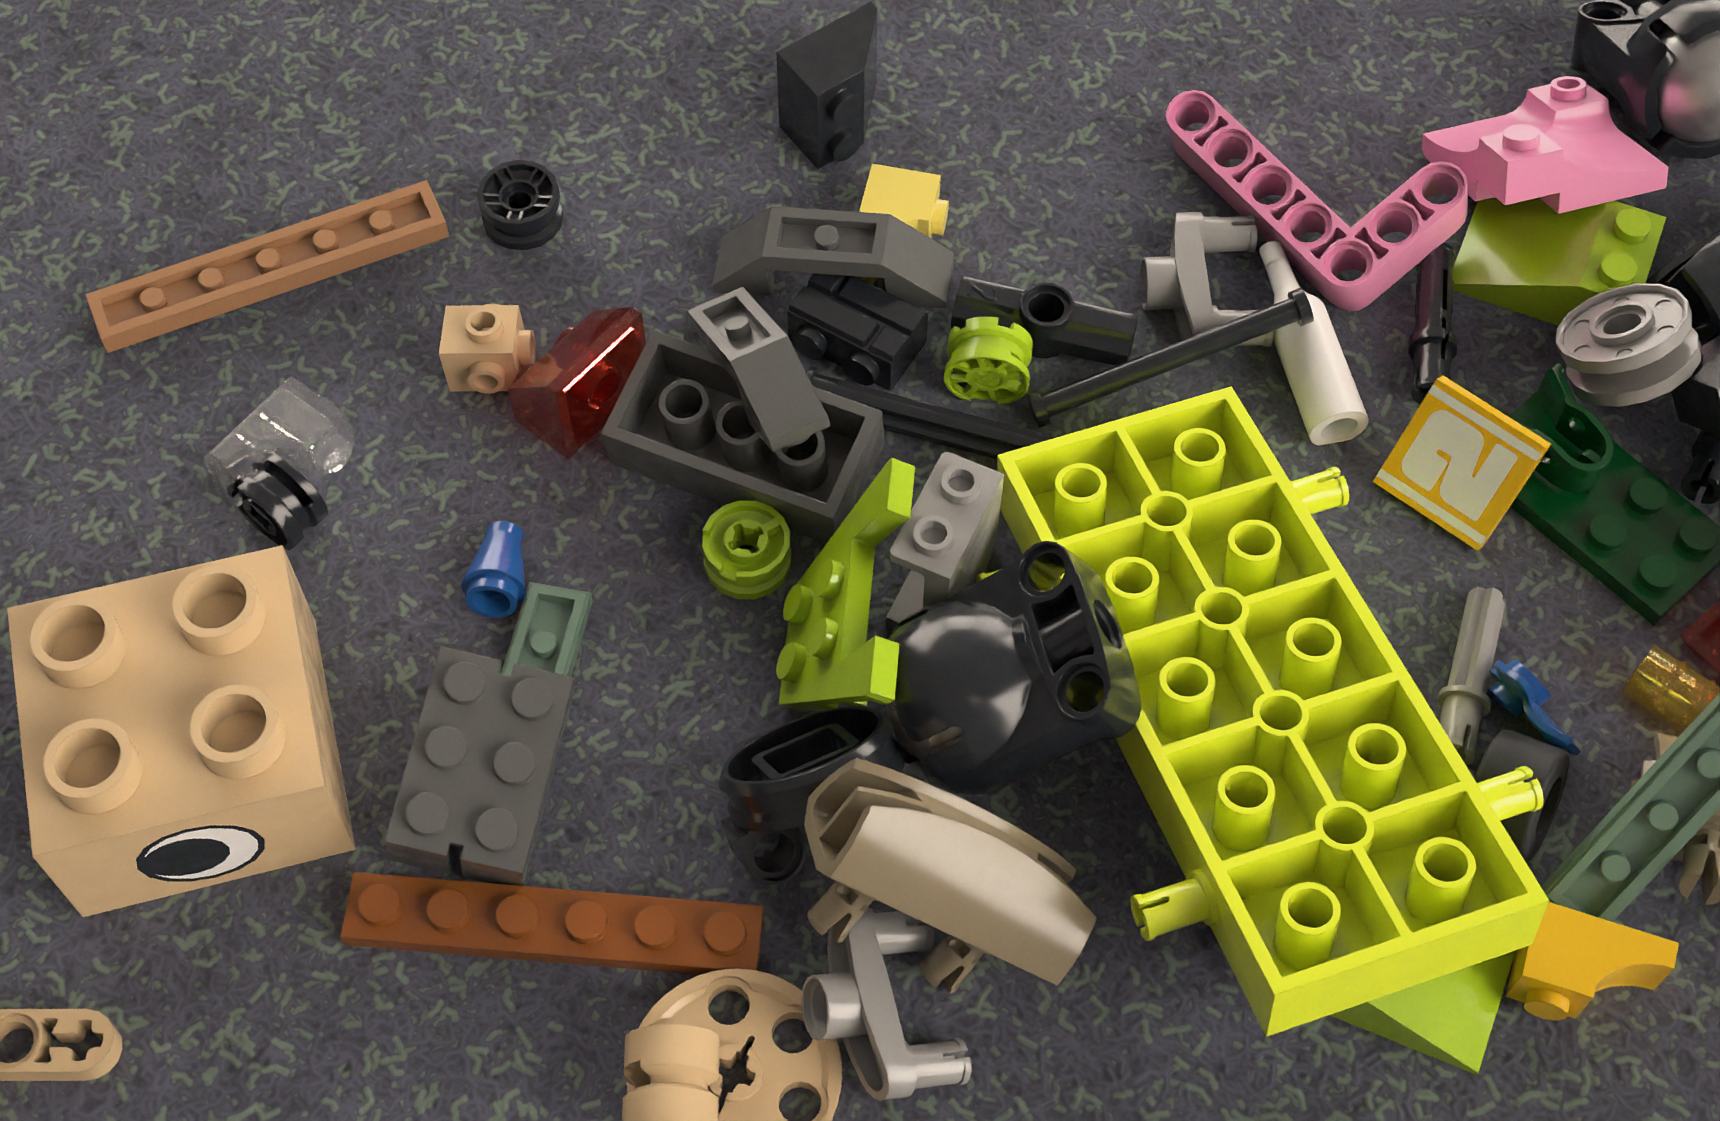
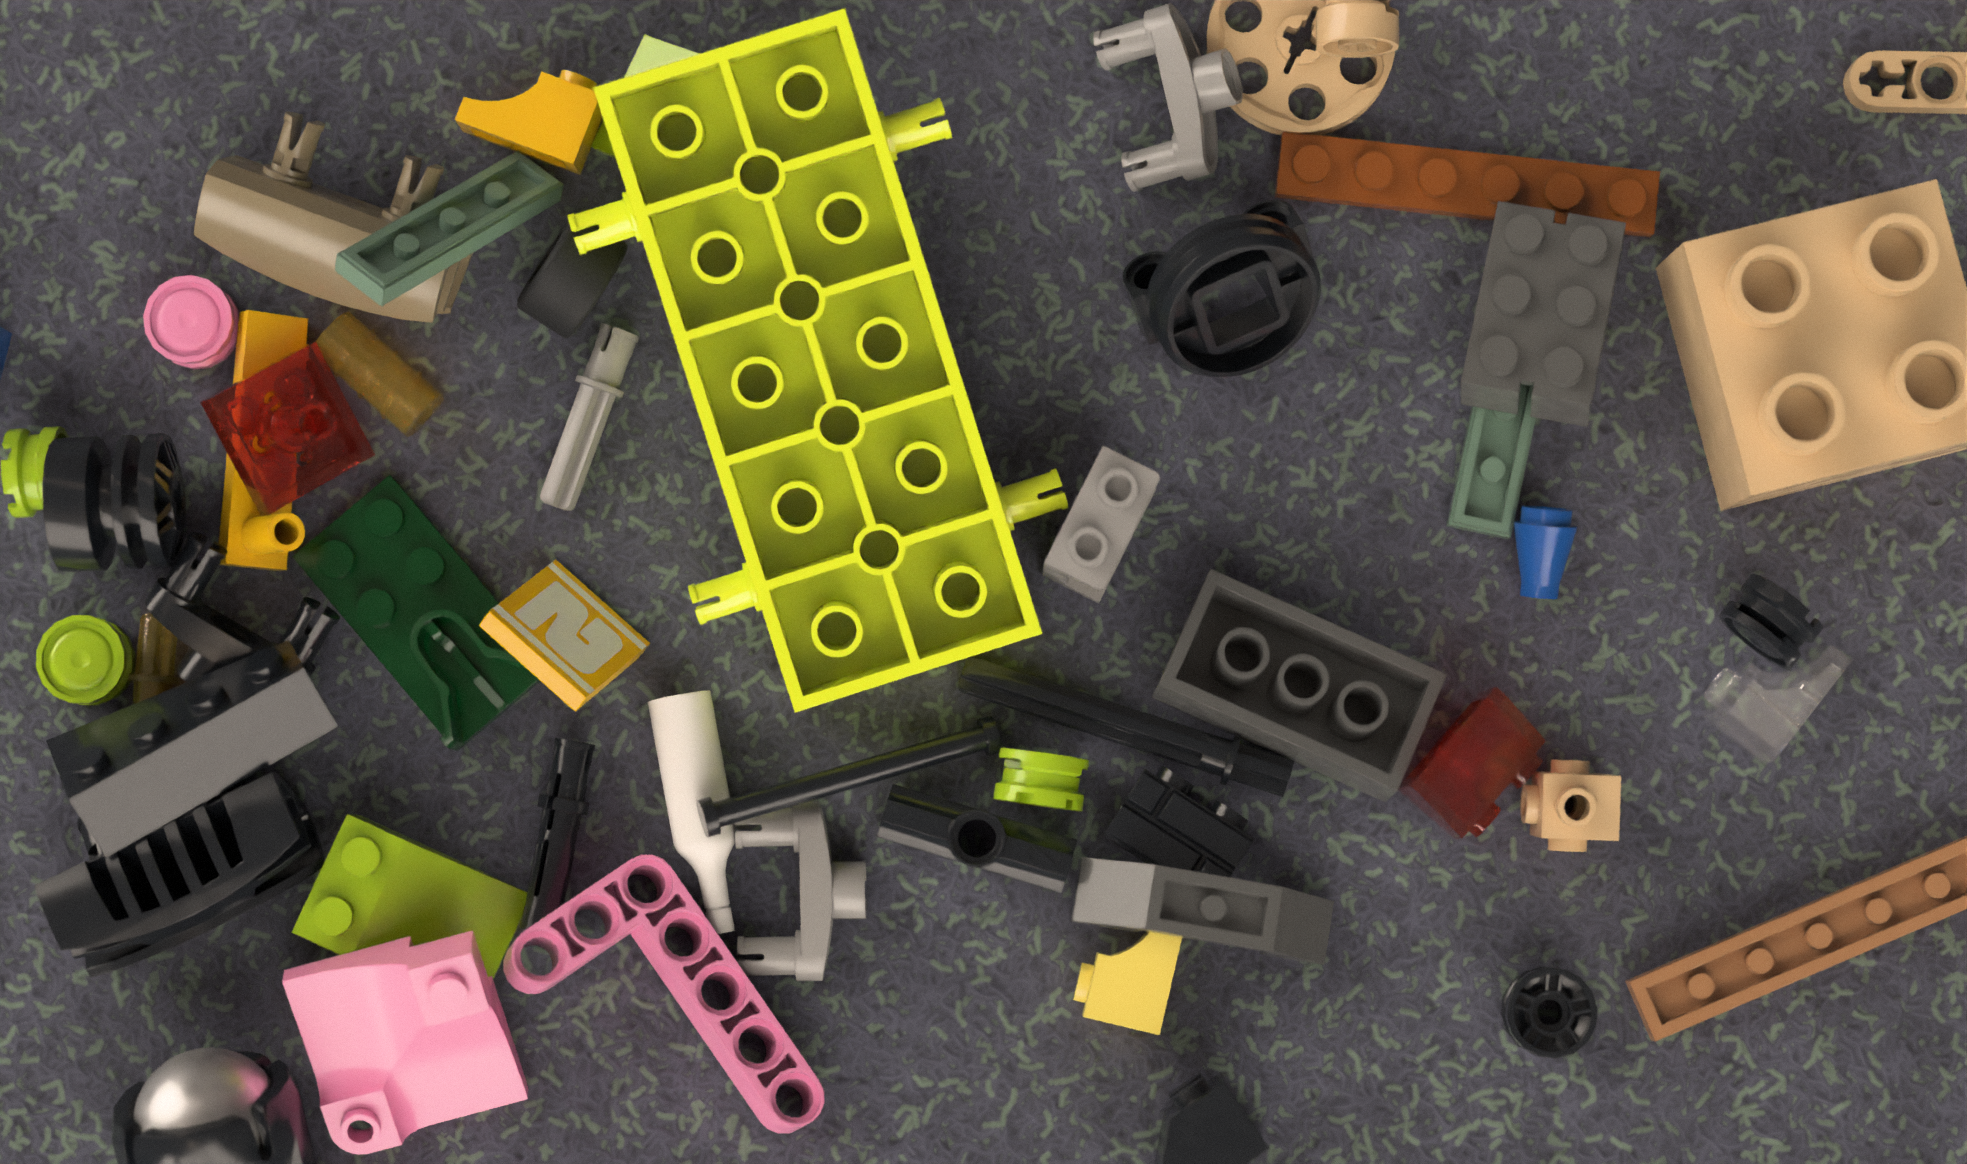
camera: 175 degrees left, 25 degrees up
dark grey slope [683,287,830,452] -> none
lime wheel [702,501,791,599] -> none
lime wing [776,458,915,712] -> none
dark tan piece [804,758,1097,994] -> none
black piece [886,541,1142,795] -> none
blue plate [1488,658,1581,755] -> none
light grey wheel [1556,284,1701,407] -> none

